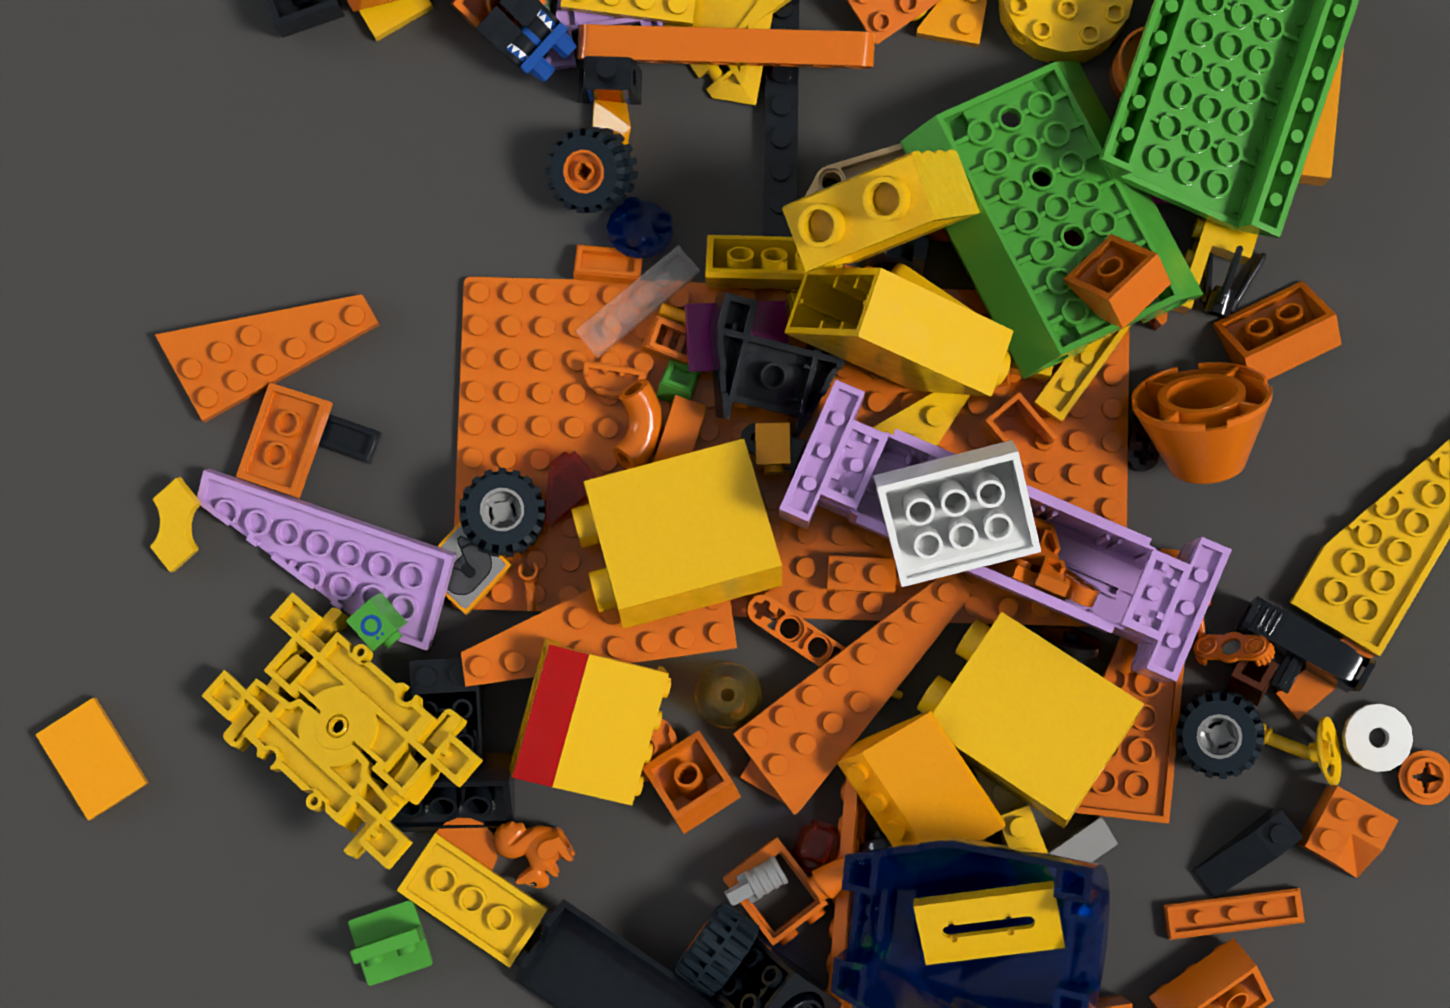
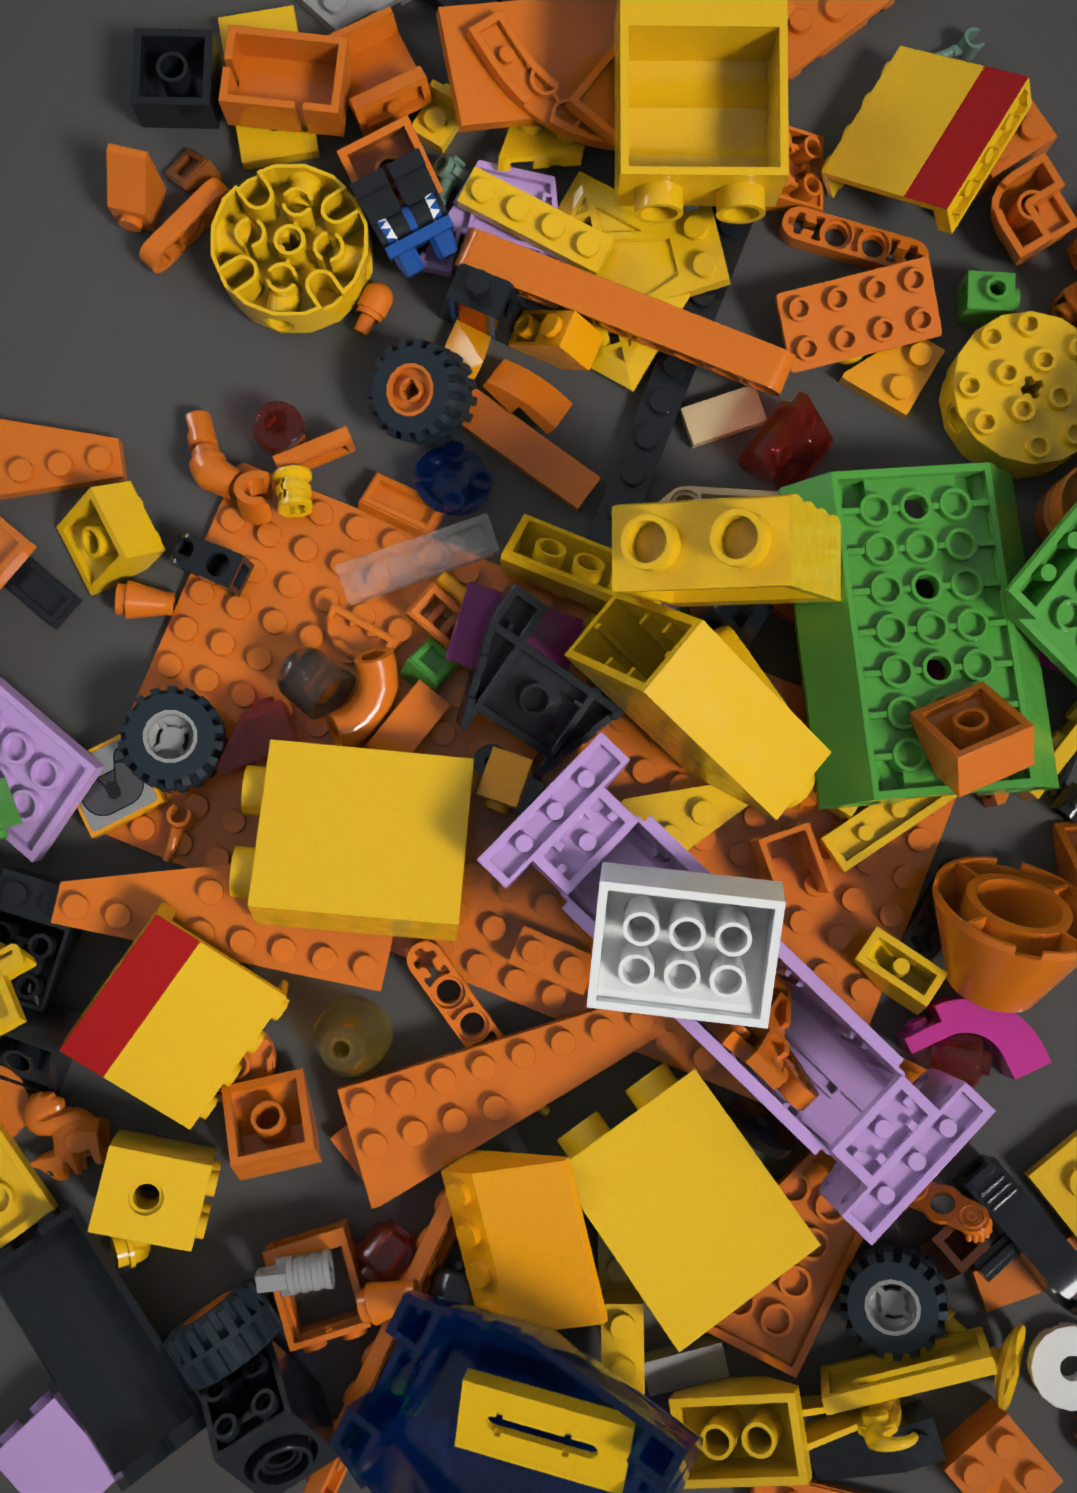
camera: 10 degrees right, 0 degrees up
none -> yellow slope [56,481,166,596]
none -> yellow brick [87,1129,222,1252]
none -> orange slope [106,143,167,232]
none -> yellow plate [109,1236,151,1269]
none -> orange cone [115,580,175,620]
none -> orange beam [139,177,230,273]
none -> dark orange slope [163,148,223,191]
none -> black leg [168,532,255,597]
none -> orange piece [185,410,272,525]
none -> yellow brick [211,164,373,333]
none -> clear red head [252,401,308,457]
none -> orange tile [272,426,356,470]
none -> yellow bush [272,465,313,518]
none -> clear smoke helmet [276,646,356,720]
none -> orange cylinder [353,282,393,337]
none -> orange tile [462,389,601,512]
none -> orange slope [482,359,573,434]
none -> light orange slope [507,310,604,371]
none -> yellow slope [668,1376,919,1489]
none -> tan tile [679,386,767,448]
none -> clear red bracket [737,392,834,491]
none -> yellow piece [820,1326,998,1416]
none -> yellow slope [854,926,948,1015]
none -> dark pink arch [895,995,1052,1080]
none -> clear red head [930,1033,992,1088]

